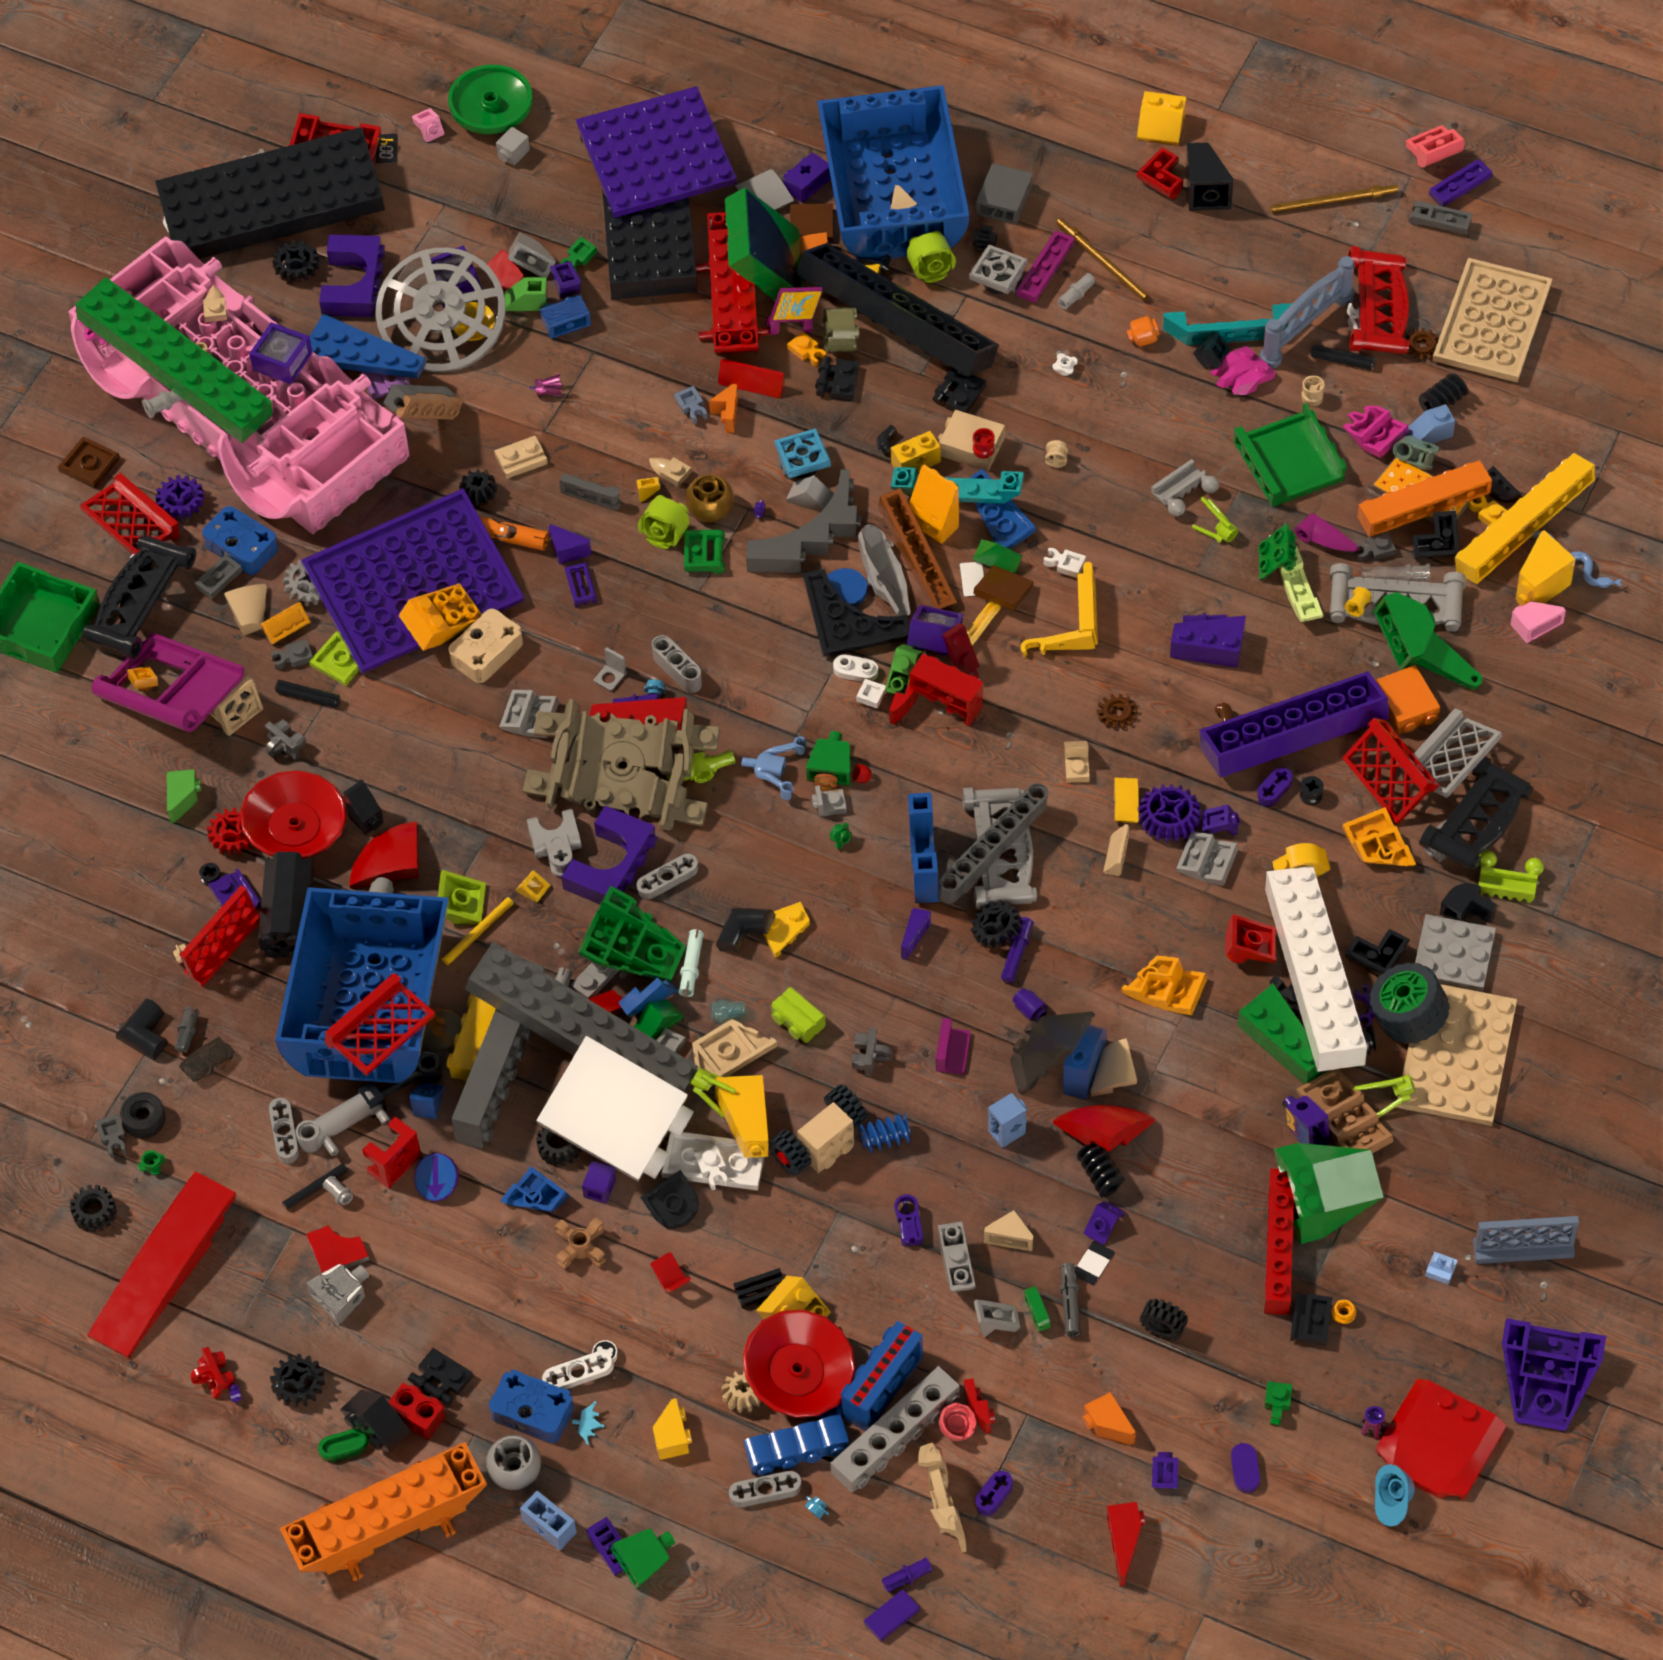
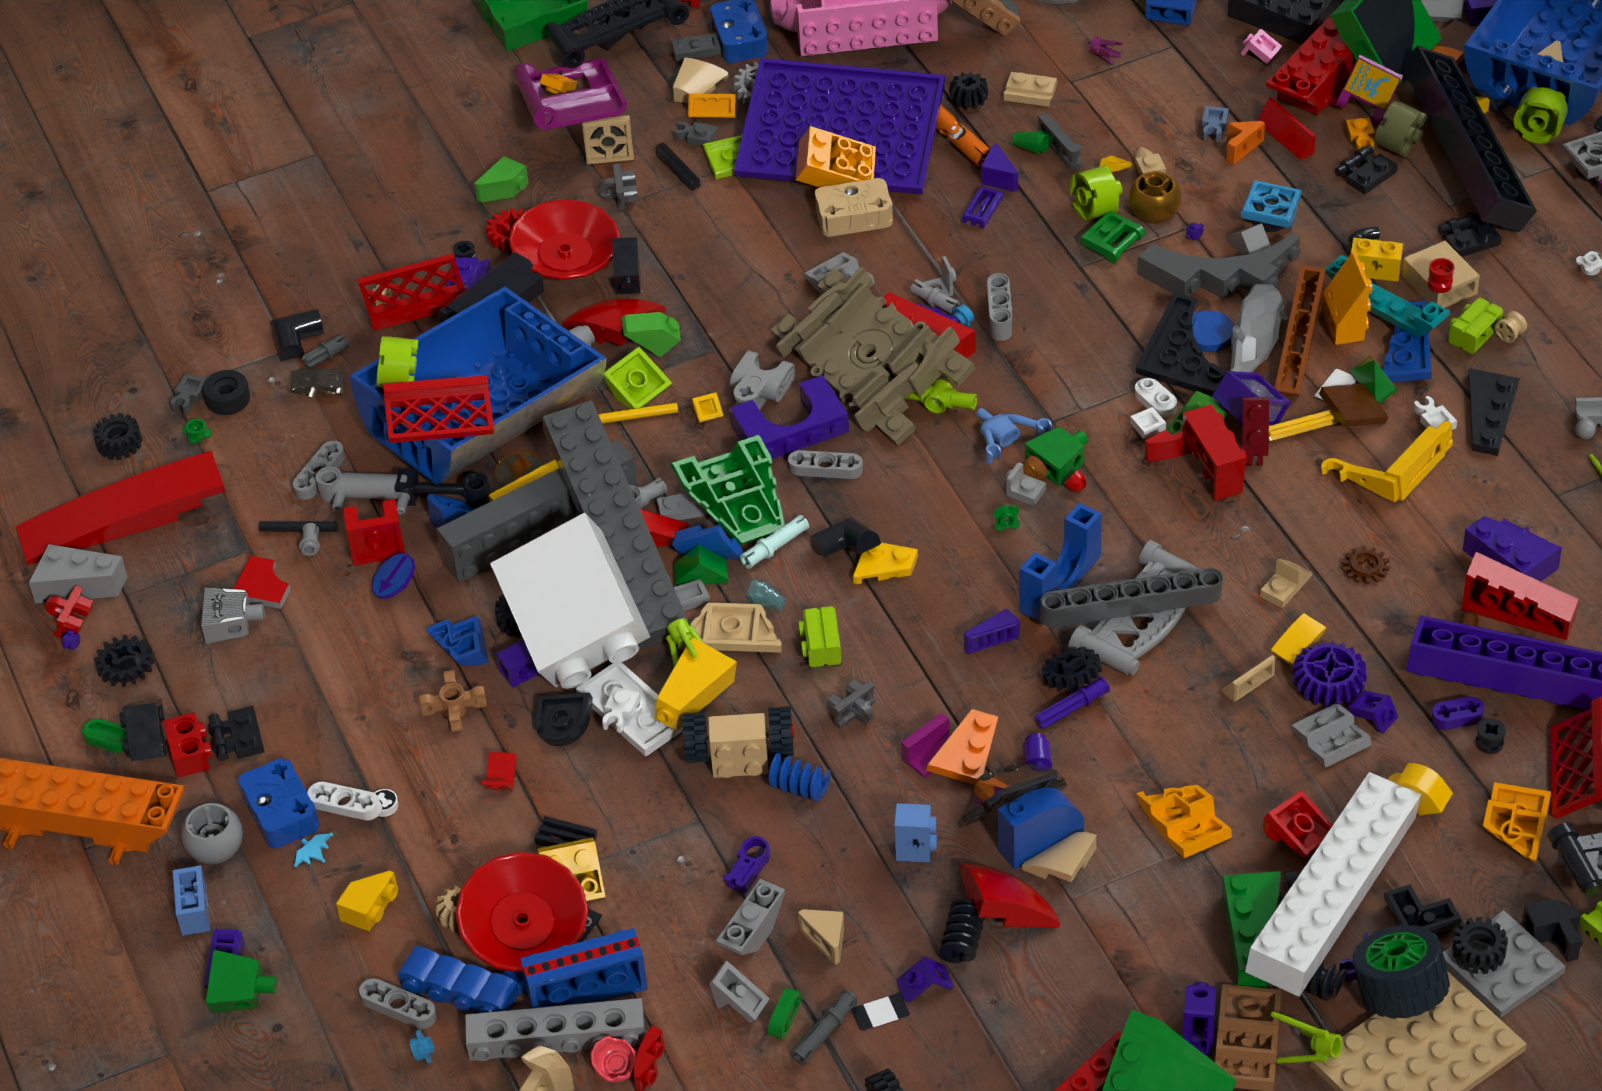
camera: 40 degrees right, 10 degrees down
none -> light grey wedge [29,544,128,604]
none -> lime brick [377,336,419,388]
none -> bright green slope [622,312,681,357]
none -> light grey pin [910,279,960,315]
none -> orange wing [926,709,998,786]
none -> green cone [1012,131,1049,154]
none -> bright pink bracket [1240,29,1282,64]
none -> lime brick [1448,297,1503,354]
none -> black tyre [1452,917,1508,974]
none -> red wedge [1462,552,1579,640]
none -> black wing [1468,368,1520,456]

